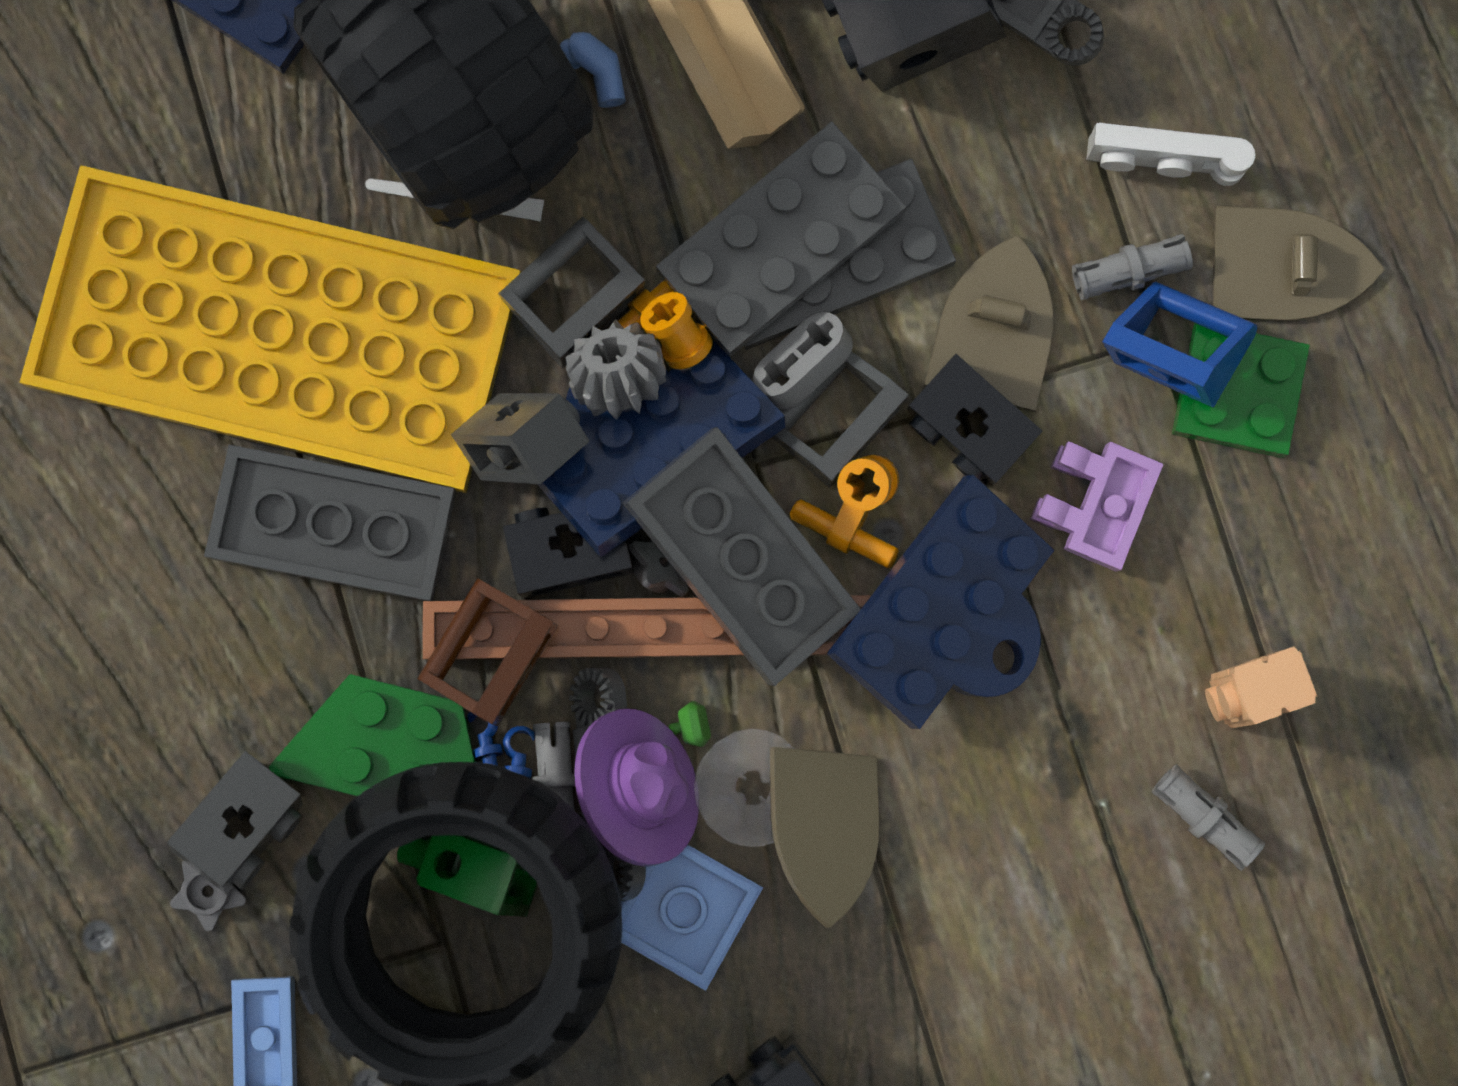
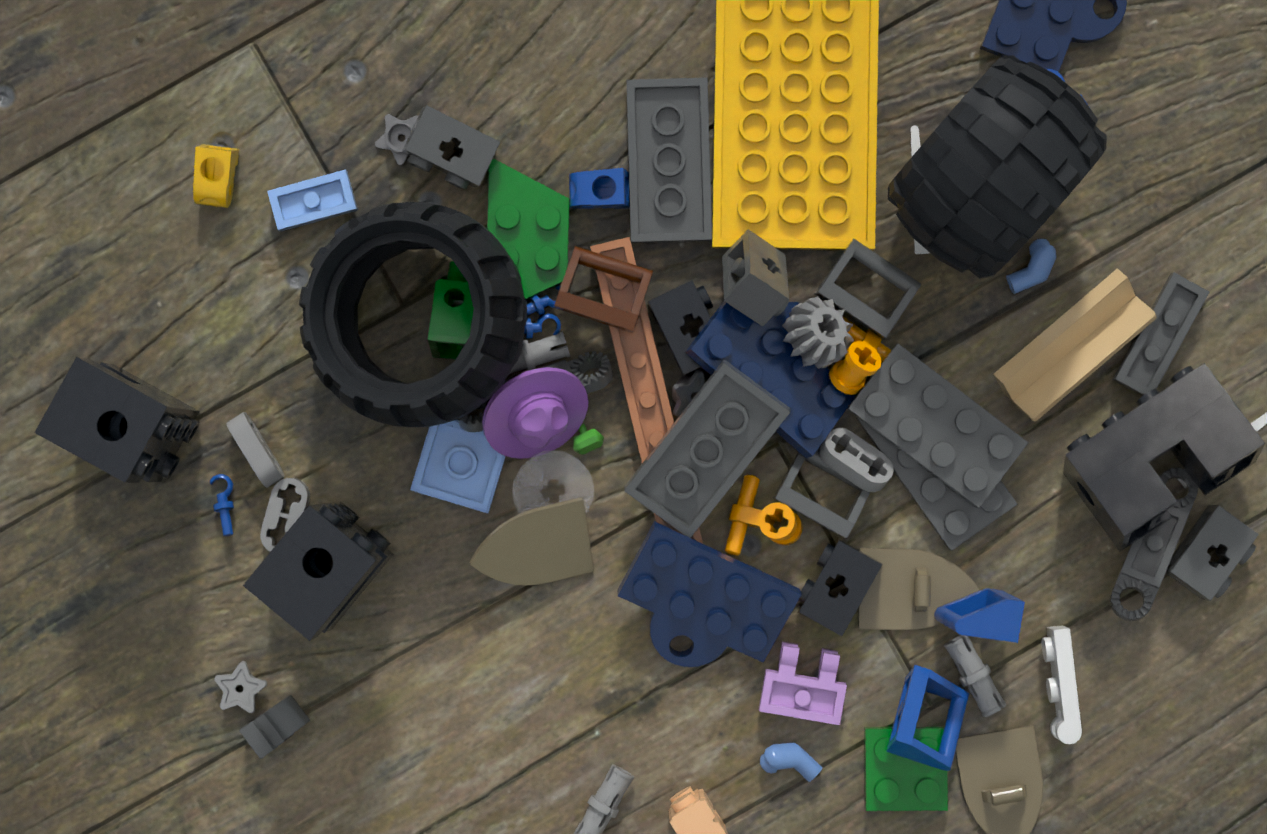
camera: 75 degrees right, 5 degrees up
none -> blue leg [569,168,630,209]
none -> medium blue arm [760,743,823,782]
none -> blue tile [934,588,1025,643]

